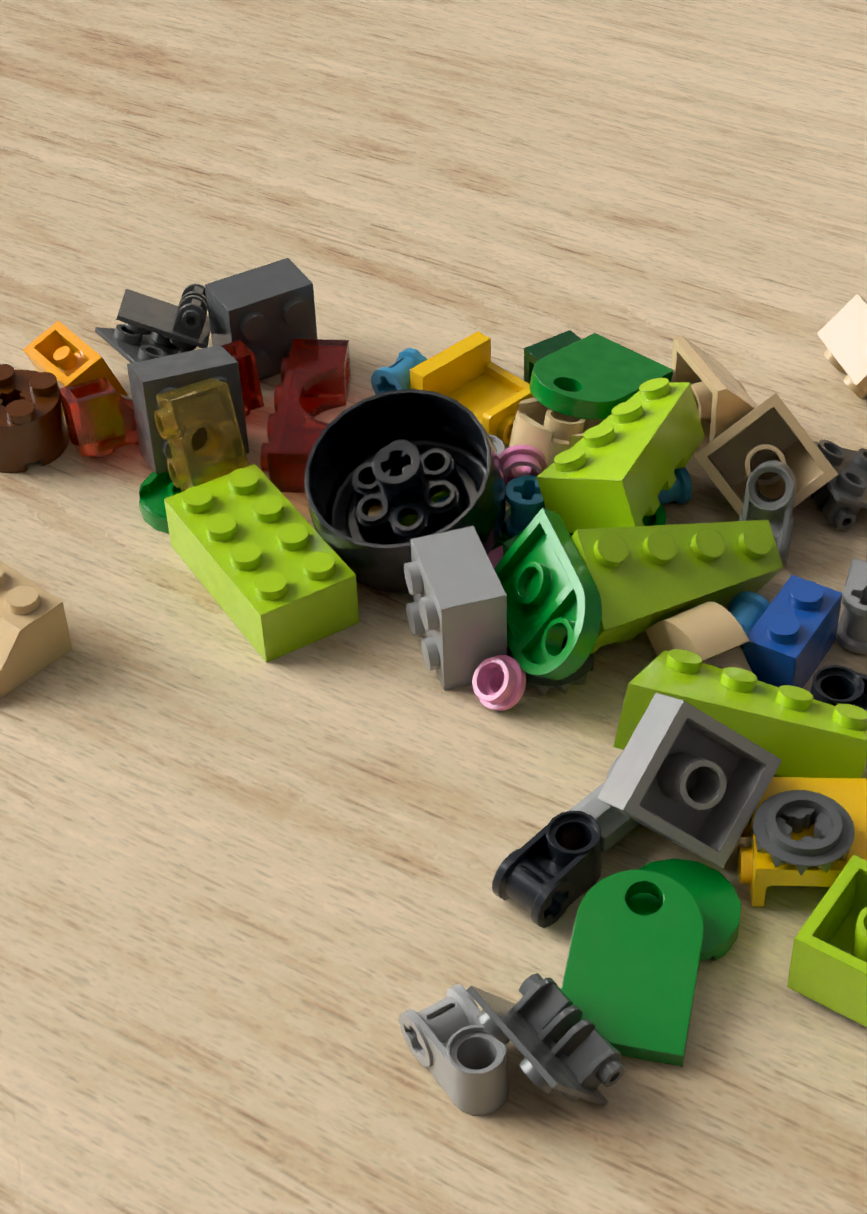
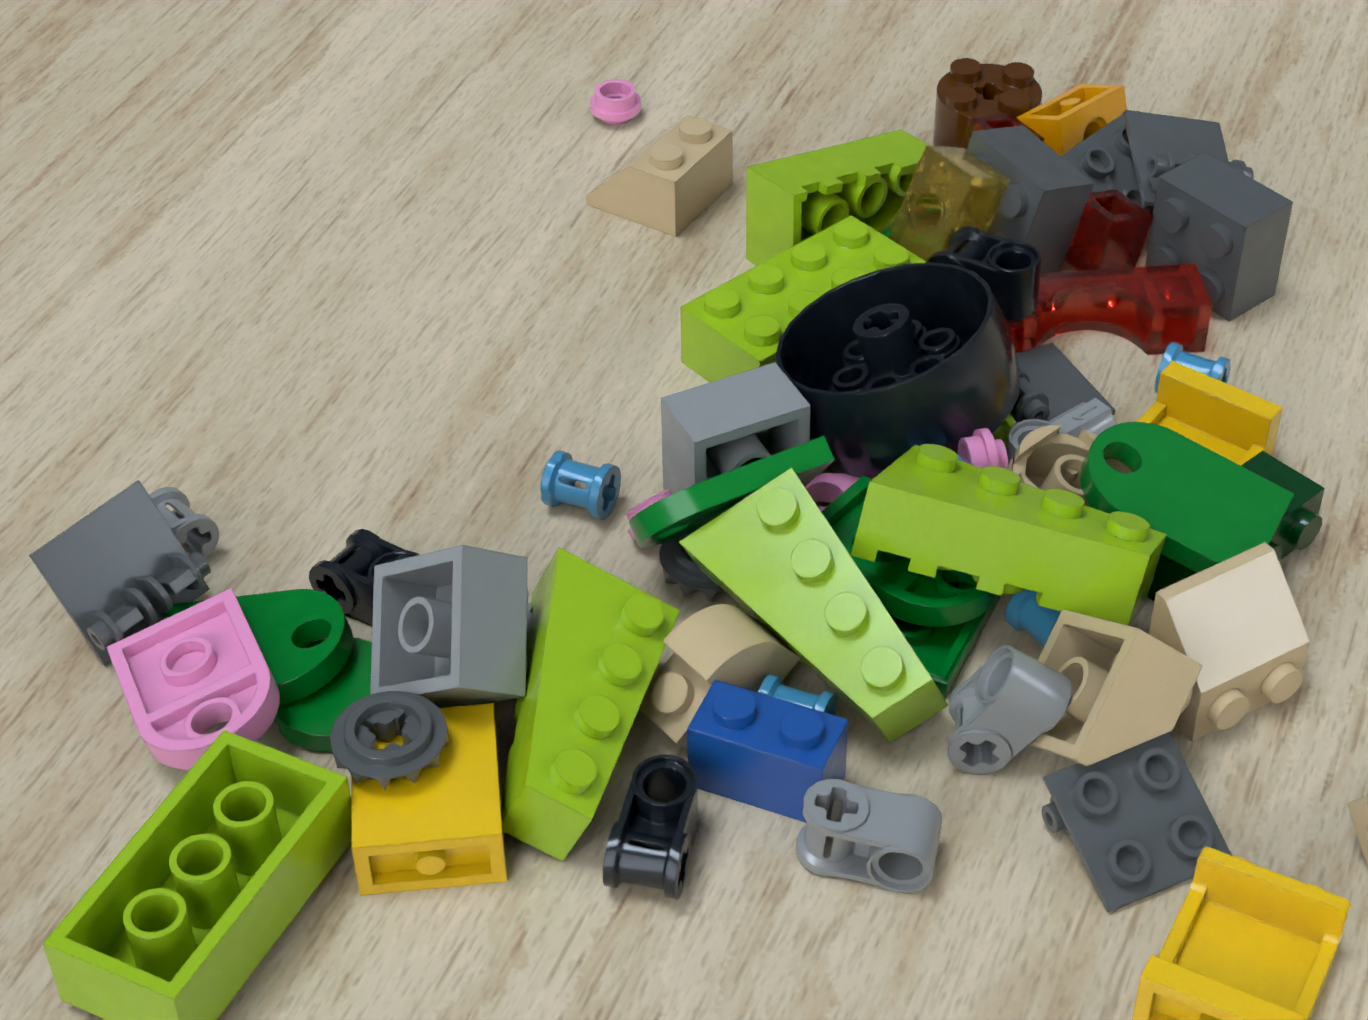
camera: 80 degrees right, 0 degrees up
none -> bright pink tile [106,588,280,770]
none -> dark azure bush [540,450,621,520]
none -> lime wedge [746,129,948,266]
none -> black piece [925,226,1041,320]

